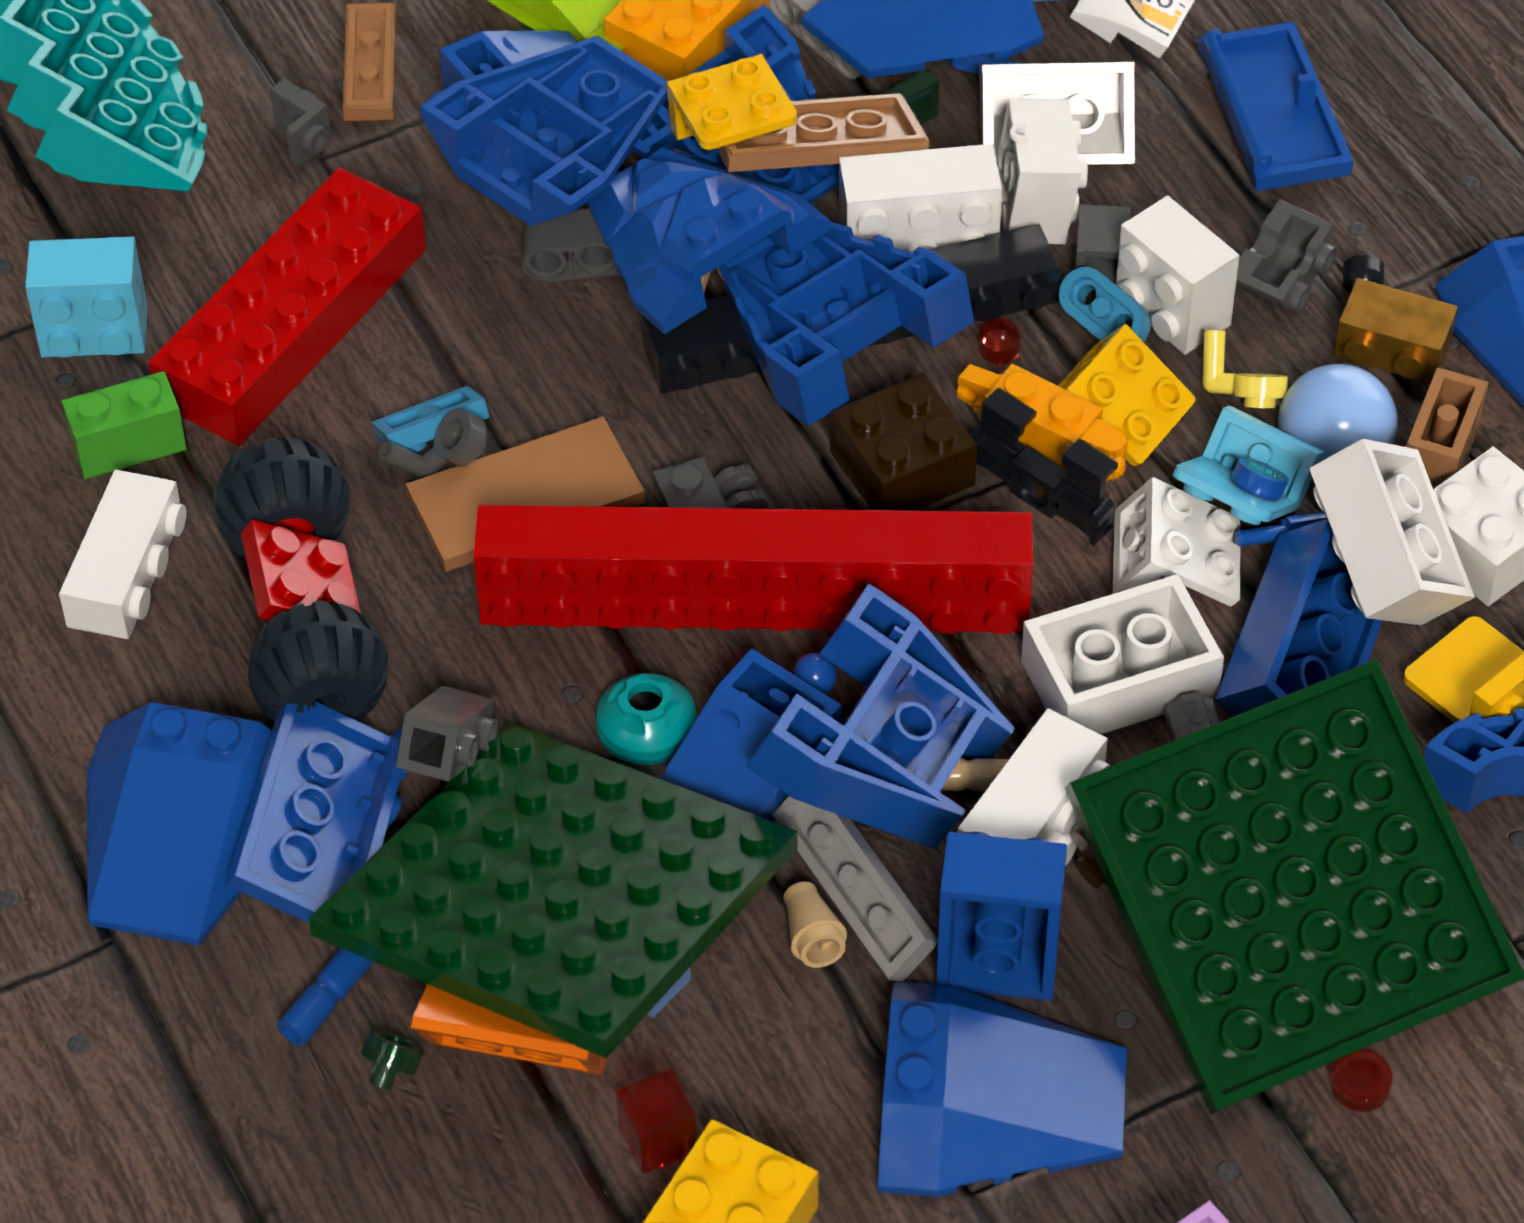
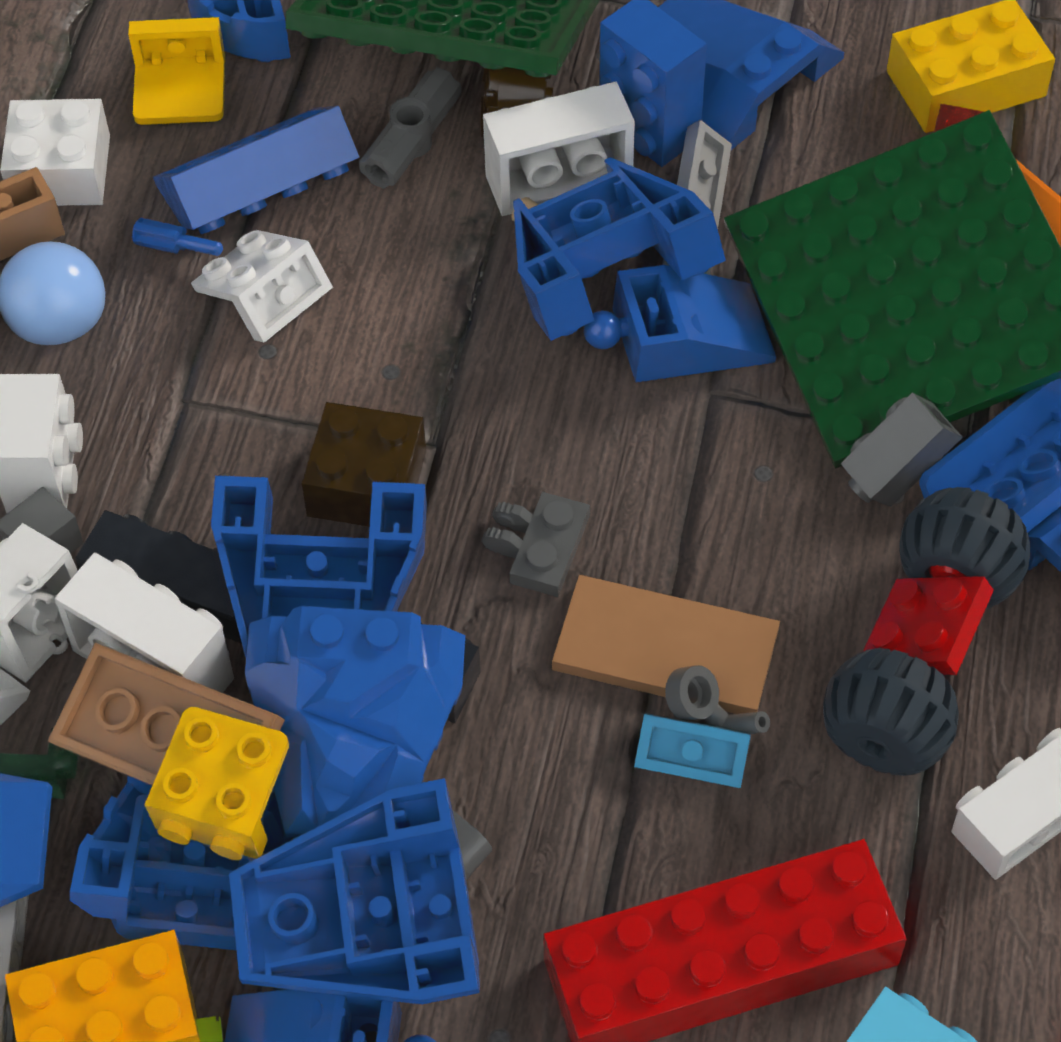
camera: 140 degrees left, 5 degrees up
bright green brick [61,371,187,480] -> none
red brick [474,505,1033,634] -> none
teal piece [596,673,697,765] -> none
tan cone [783,882,847,968] -> none
light orange hinge [957,363,1128,481] -> none
black piece [970,388,1118,545] -> none
clear red hinge [979,319,1021,365] -> none
white brick [1021,574,1224,735] -> none
yellow bracket [1058,323,1196,467] -> none
dark azure plate [1059,267,1151,342] -> none
medium azure bracket [1173,406,1324,525] -> none
light yellow plate [1202,330,1288,408] -> none
blue tile [1231,458,1289,500] -> none
white brick [1309,439,1475,625] -> none

